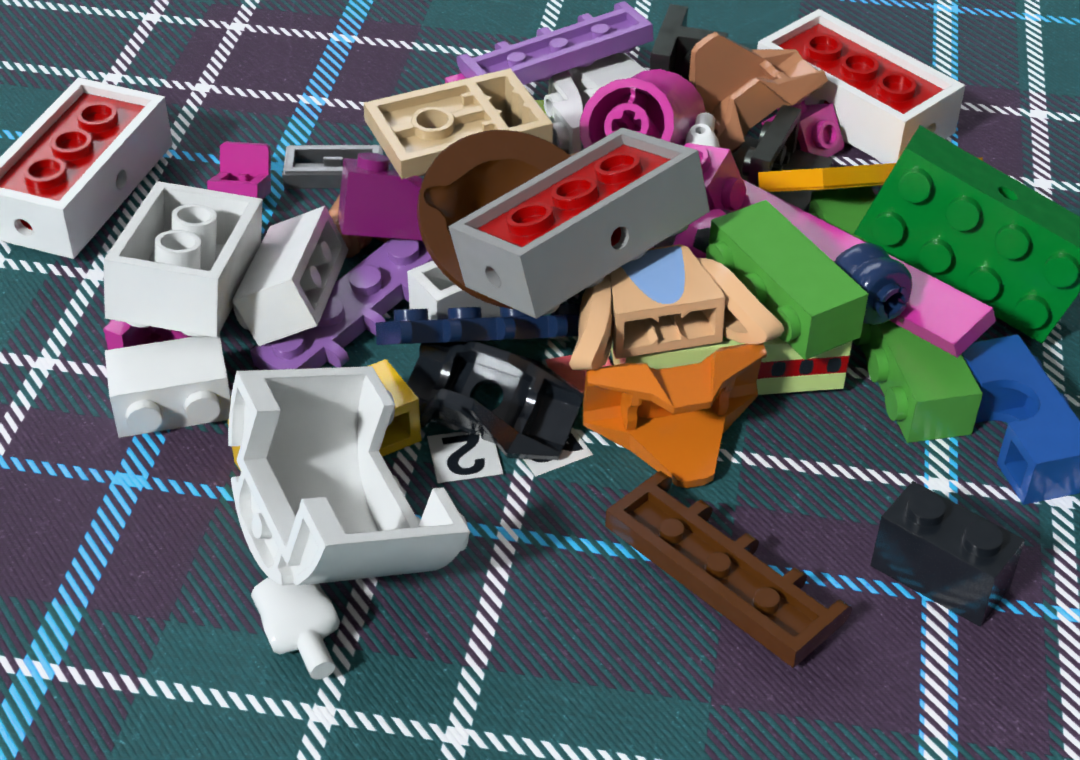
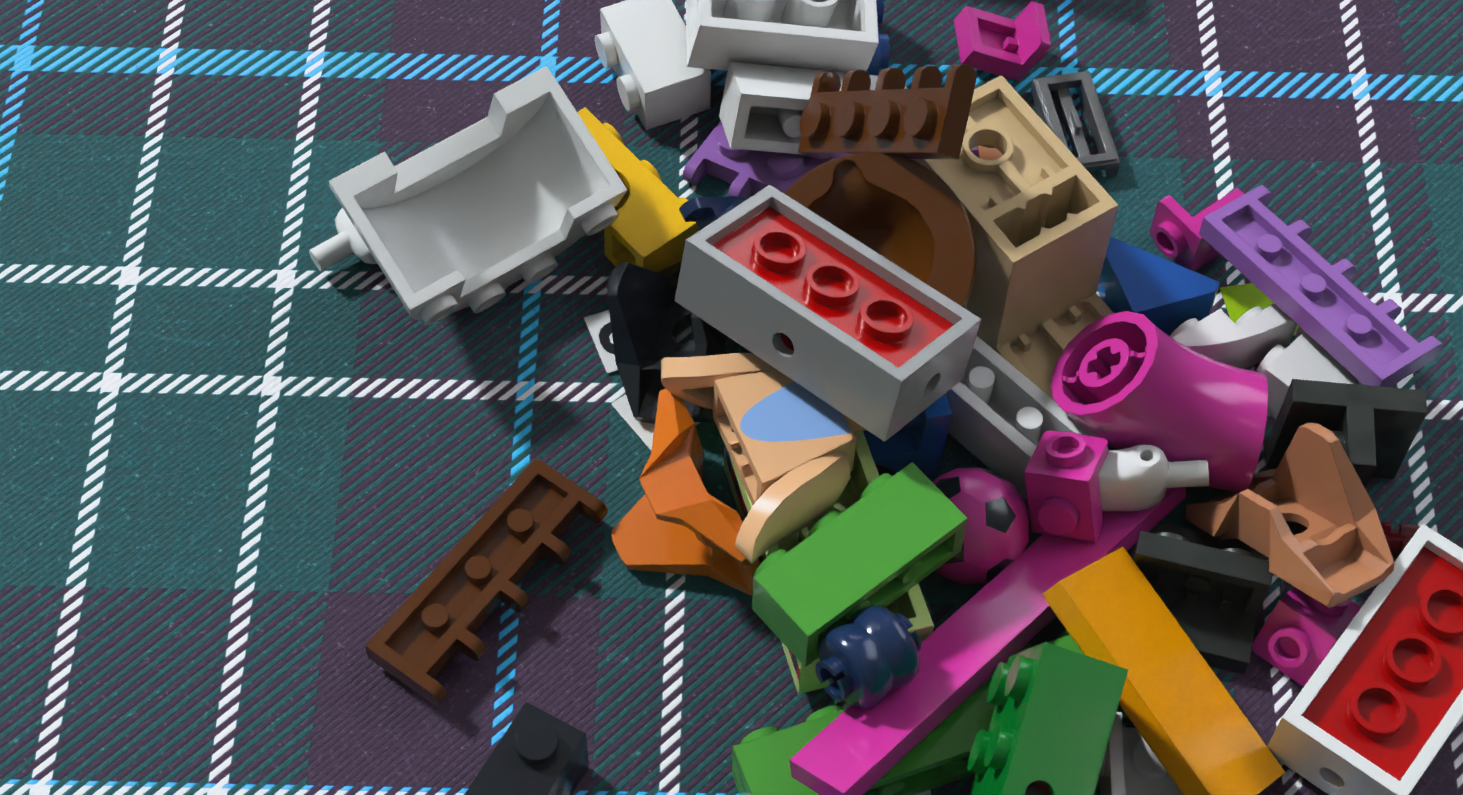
camera: 80 degrees right, 15 degrees up
none -> reddish brown hinge [798,64,977,159]

